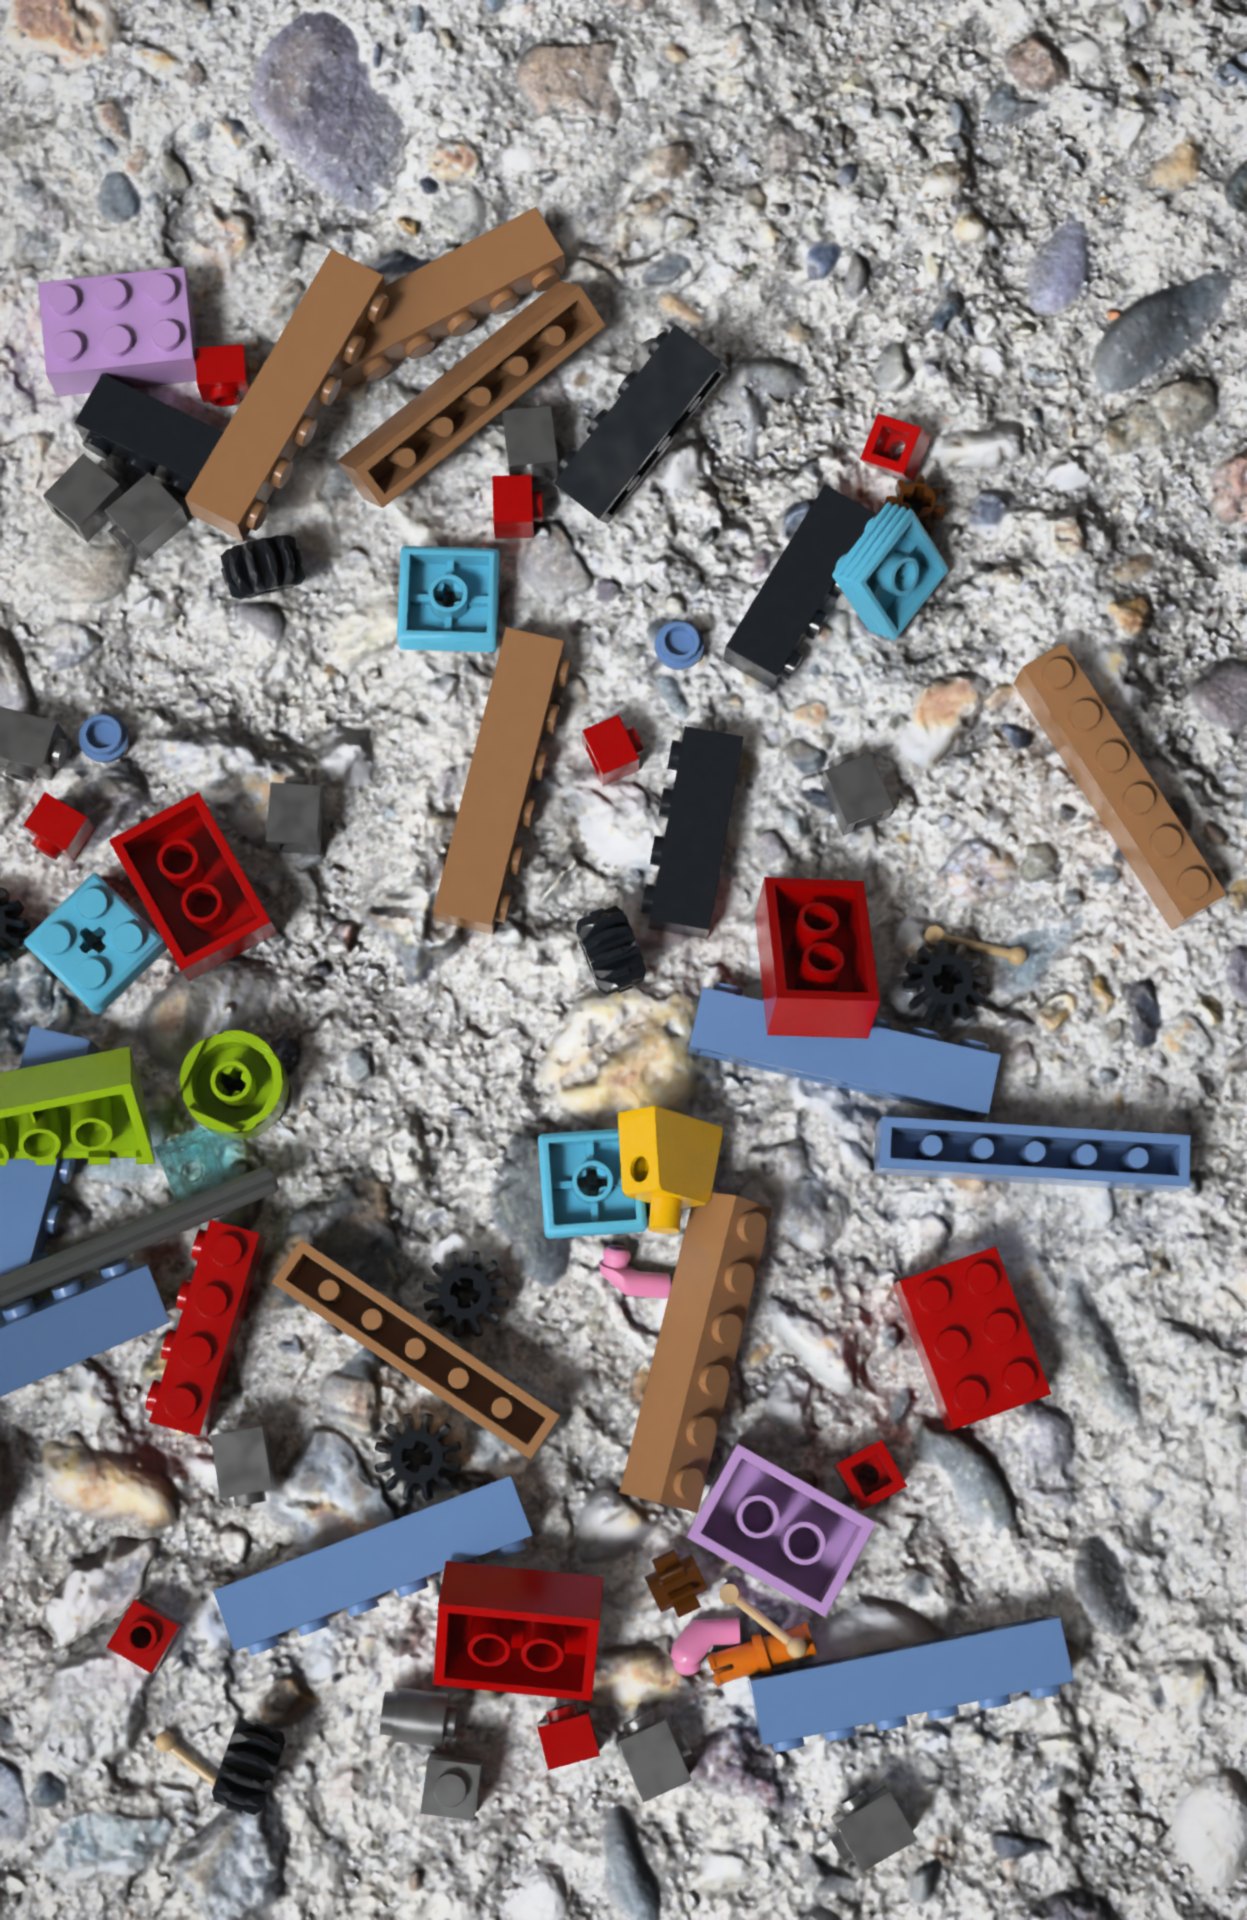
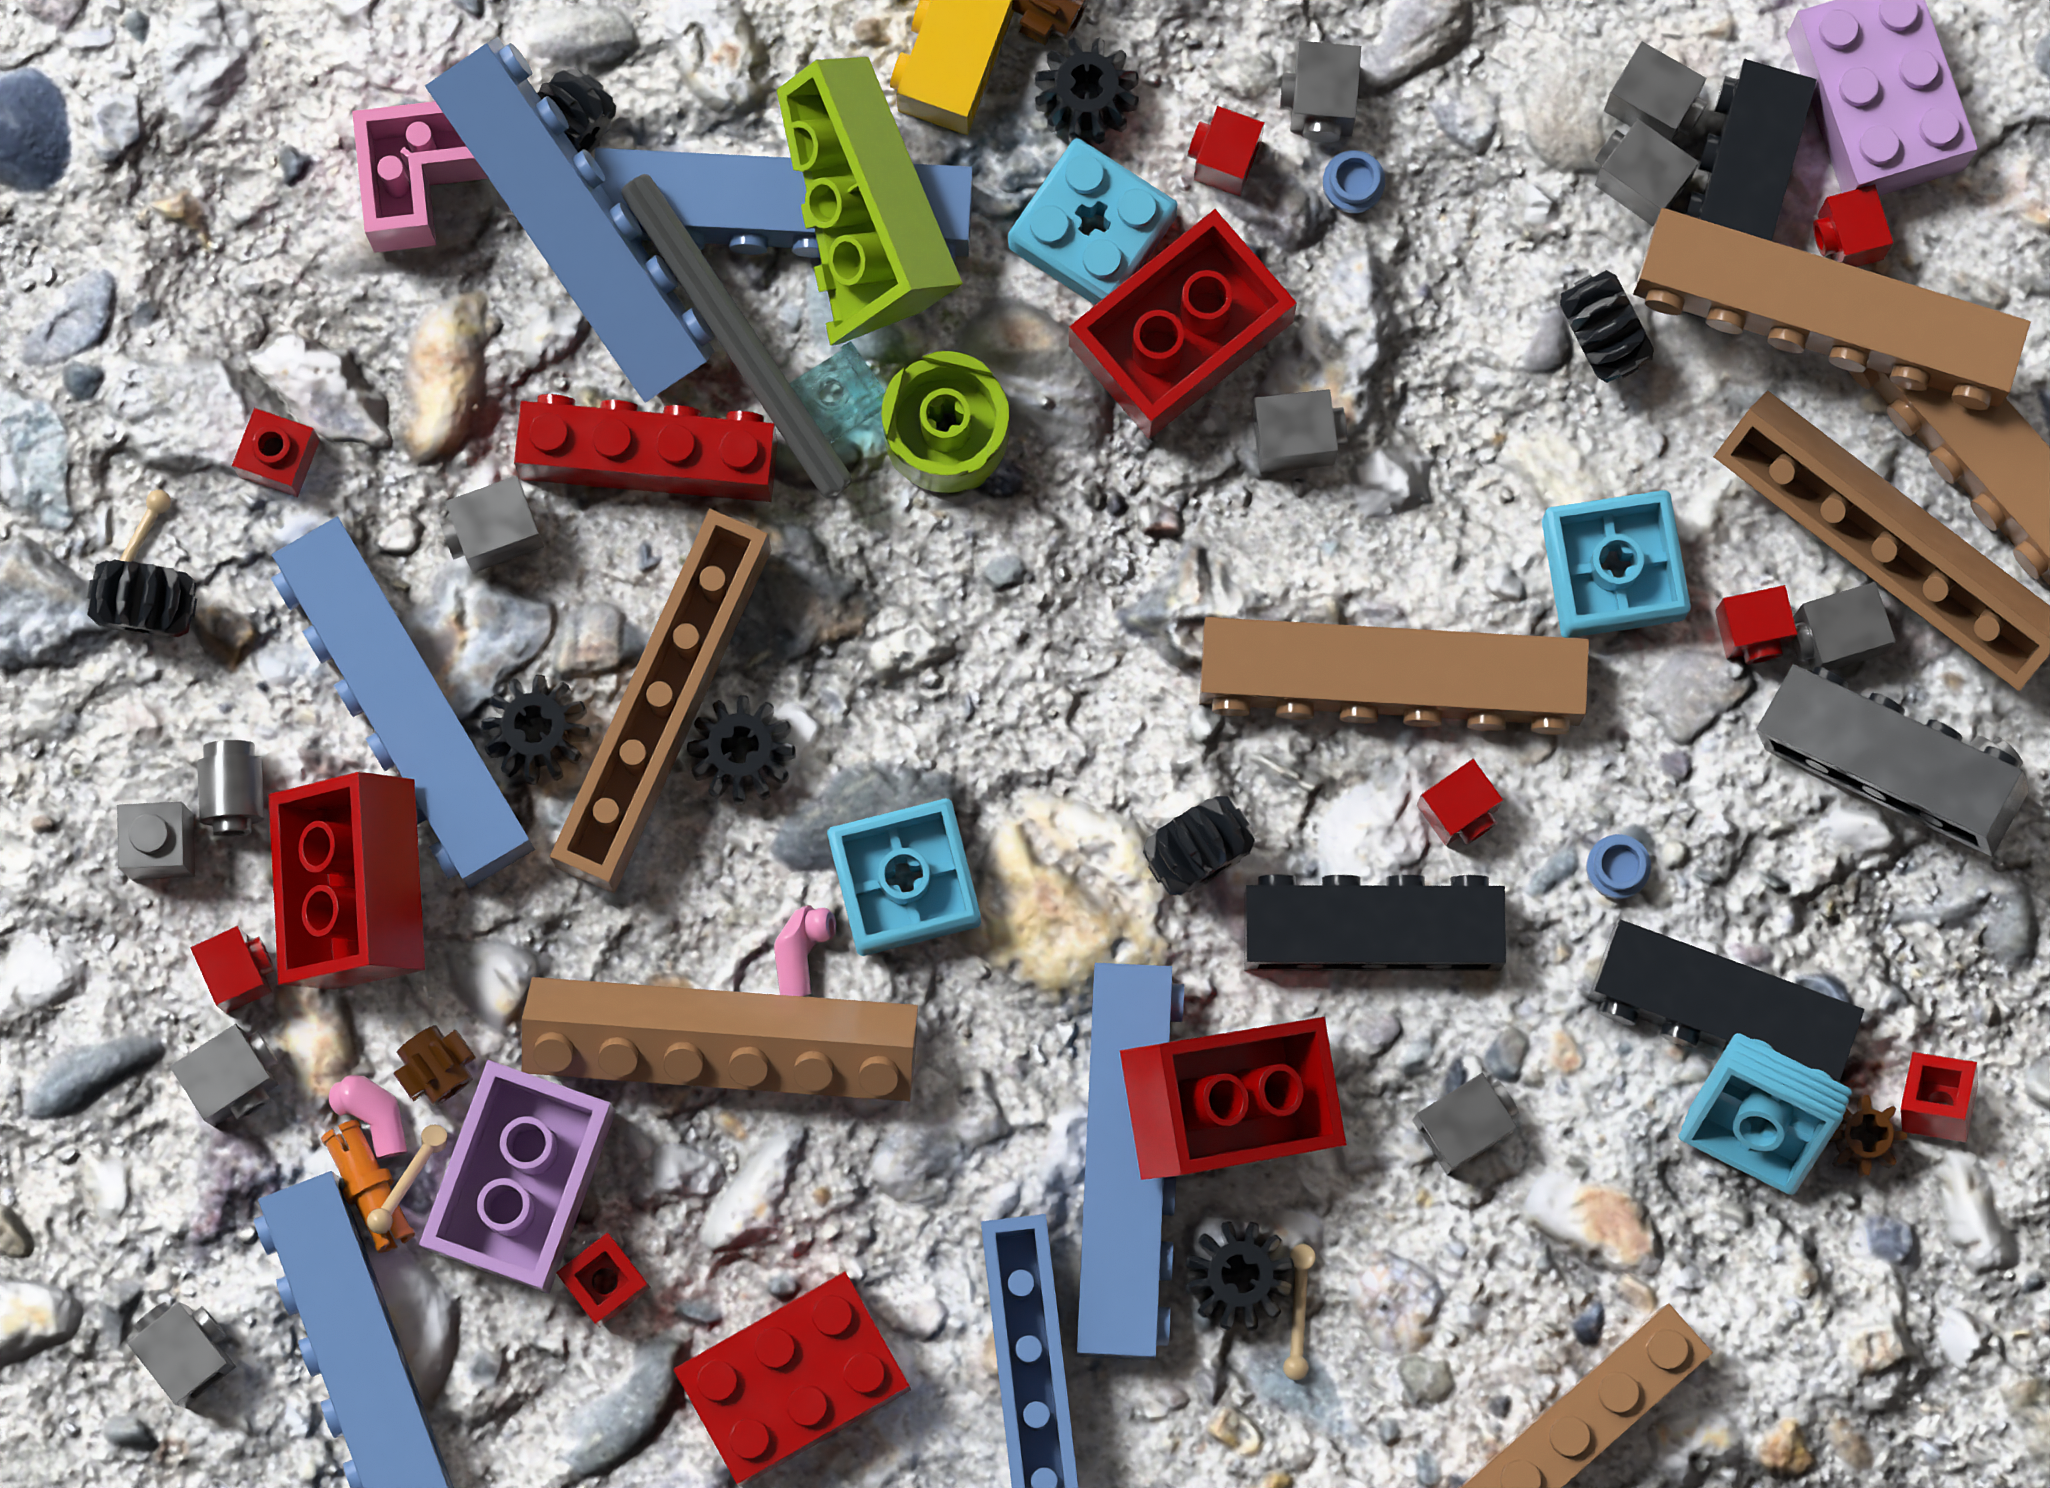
camera: 85 degrees right, 0 degrees up
yellow torso [618,1105,723,1234] -> none

